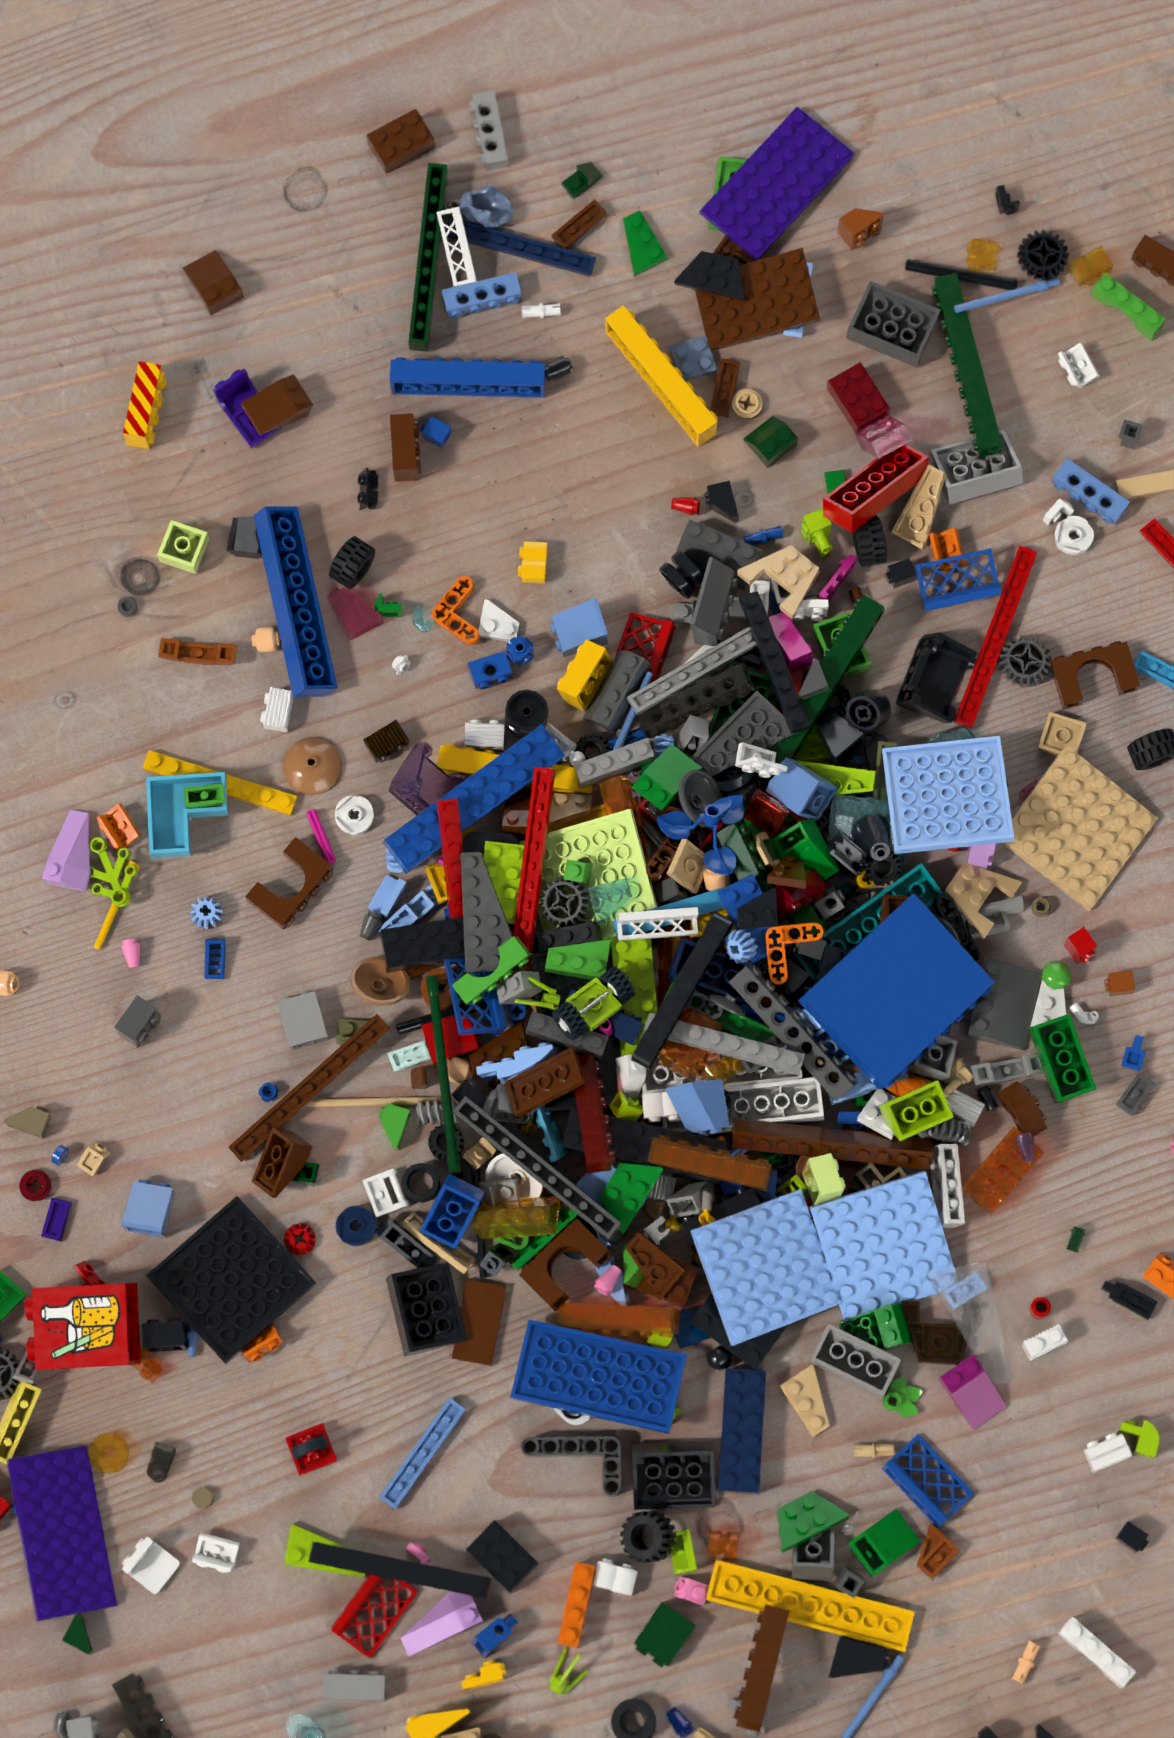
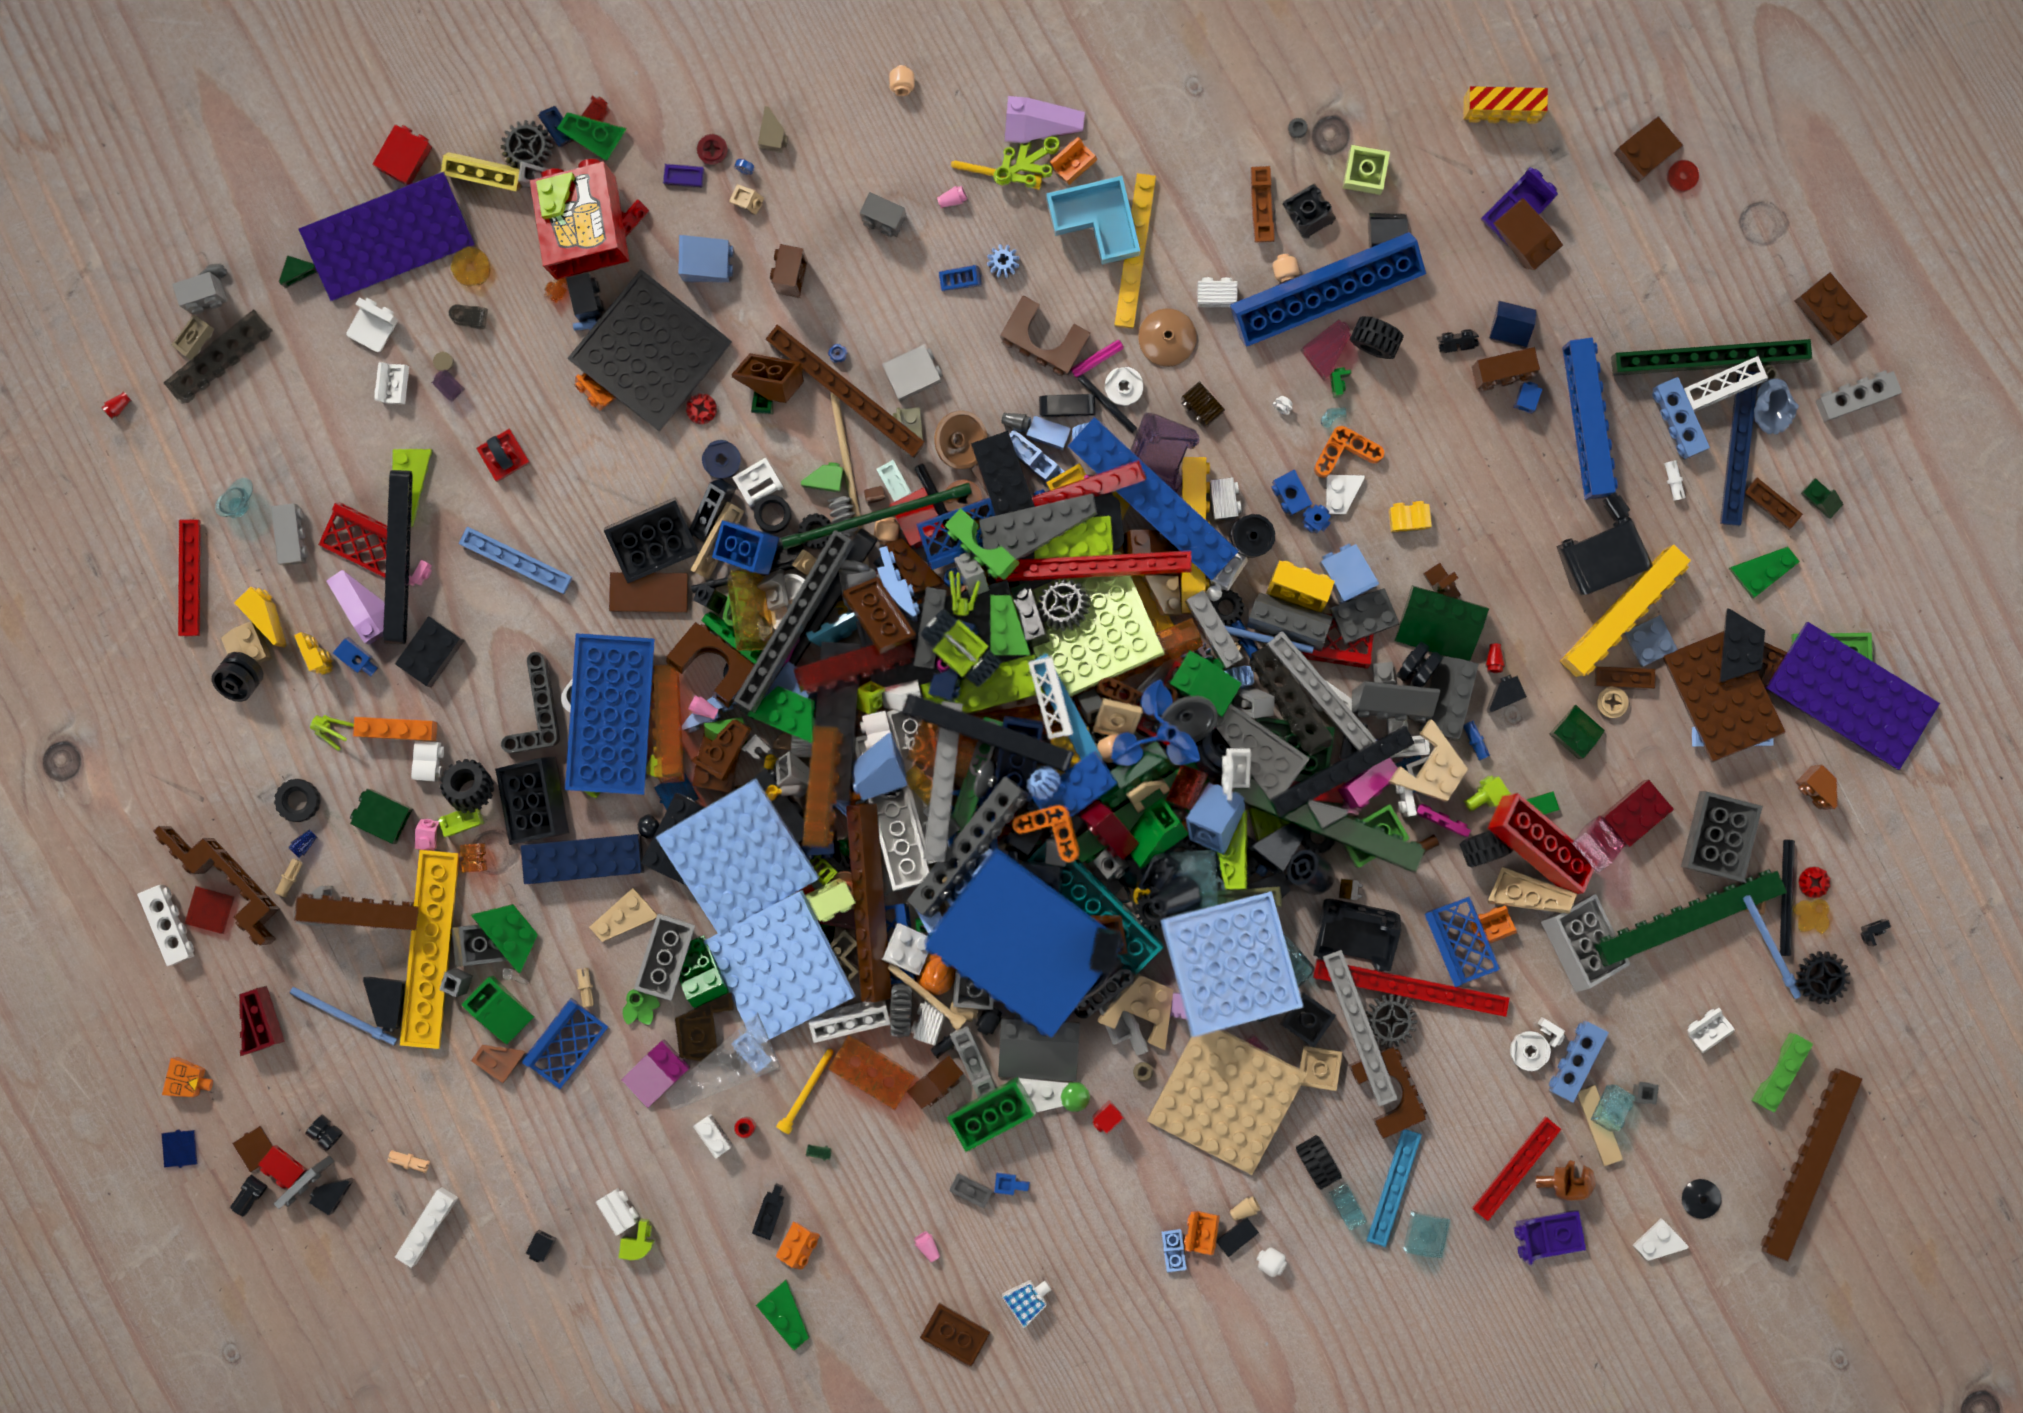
camera: 85 degrees right, 10 degrees up
bright green slope [184,784,225,809] -> none
bright green brick [563,860,592,883] -> none
clear light blue wing [588,877,632,925] -> none
black wing [737,887,778,929] -> none
reddish brown wing [767,856,806,889] -> none
lime slope [878,1080,954,1141] -> none
black brick [885,558,917,589] -> none
clear purple cone [1014,1132,1036,1163] -> none
clear yellow brick [1068,246,1113,287] -> none
white arm [1069,1002,1099,1025] -> none
dark orange brick [1104,971,1135,996] -> none
none -> clear purple brick [431,369,465,402]
none -> lime wing [536,172,575,220]
none -> reddish brown brick [770,244,808,298]
none -> yellow piece [776,1049,834,1135]
none -> black brick [976,1007,1002,1036]
none -> black beam [1039,394,1096,417]
none -> black bar [1078,374,1137,433]
none -> black brick [1089,927,1124,974]
none -> black brick [1280,992,1336,1048]
none -> black slope [1282,184,1336,238]
none -> light grey plate [1323,950,1398,1106]
none -> dark grey plate [1330,588,1399,645]
none -> dark brown tile [1339,879,1363,900]
none -> dark green slope [1394,585,1489,661]
none -> reddish brown bracket [1423,563,1461,598]
none -> dark blue slope [1489,301,1536,348]
none -> black windscreen [1556,516,1653,595]
none -> clear light blue brick [1591,1085,1635,1131]
none -> clear red piece [1667,160,1699,192]
none -> red gear [1799,867,1831,898]

